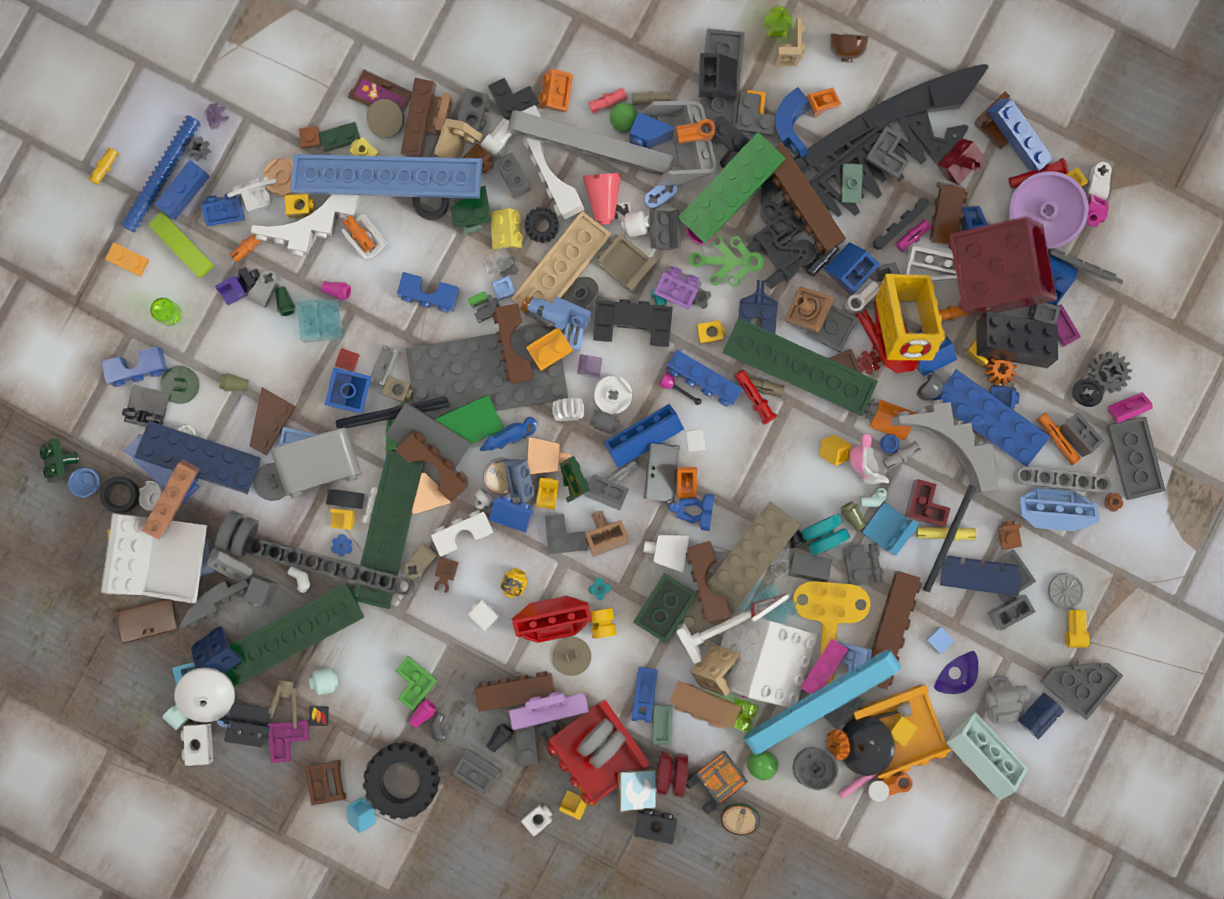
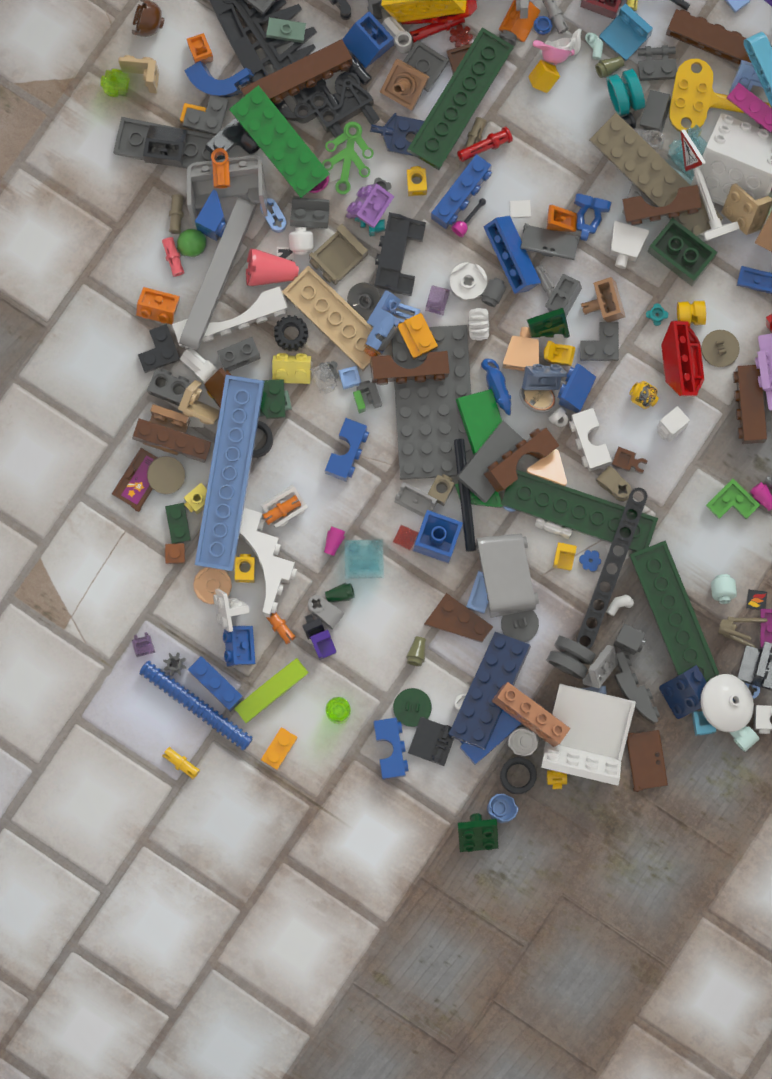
camera: 80 degrees left, 5 degrees down
black tyre [326,489,364,509] -> none

